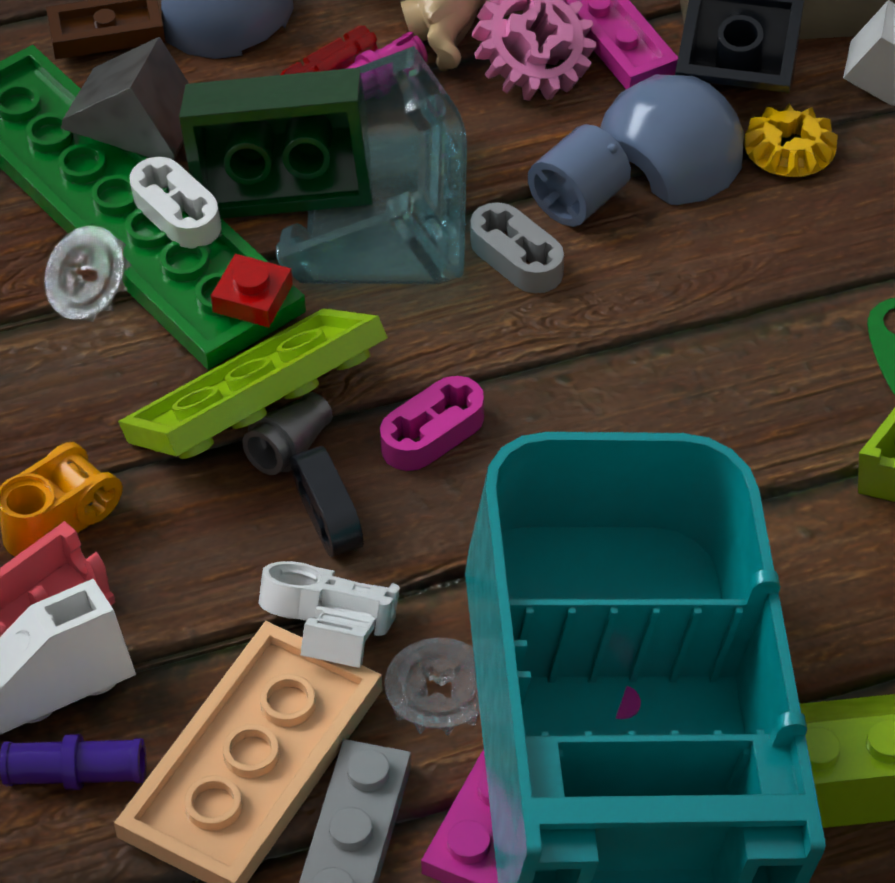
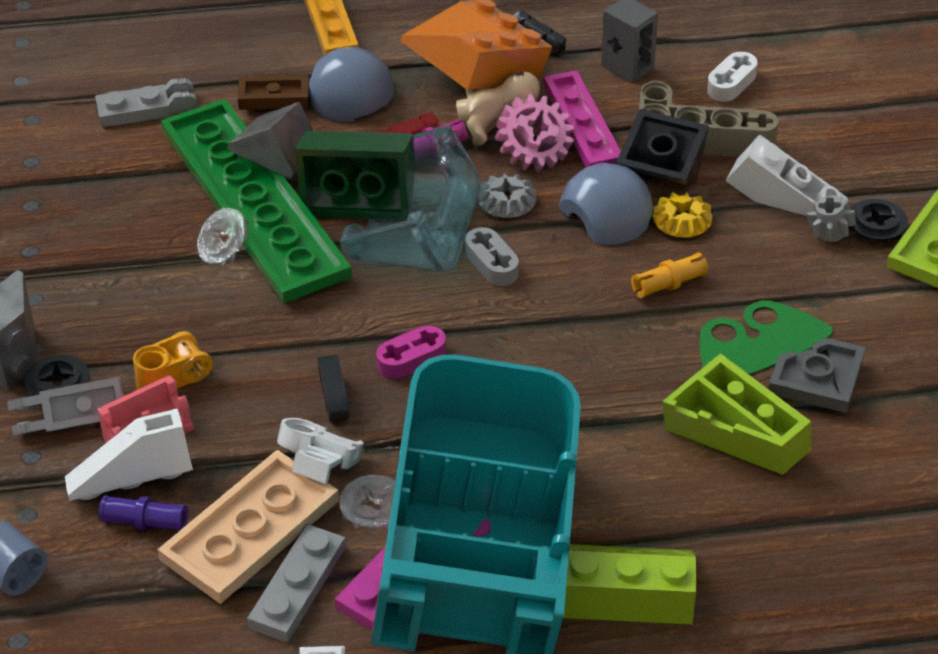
camera: 10 degrees right, 5 degrees down
lime plate [118,308,388,459] -> none
white beam [130,156,222,249] -> none
red plate [211,253,293,327] -> none
flat silver cone [243,392,333,475] -> none
sand blue piece [528,124,631,227] -> none
none -> light grey gear [478,173,536,218]
none -> light orange pin [631,252,708,298]

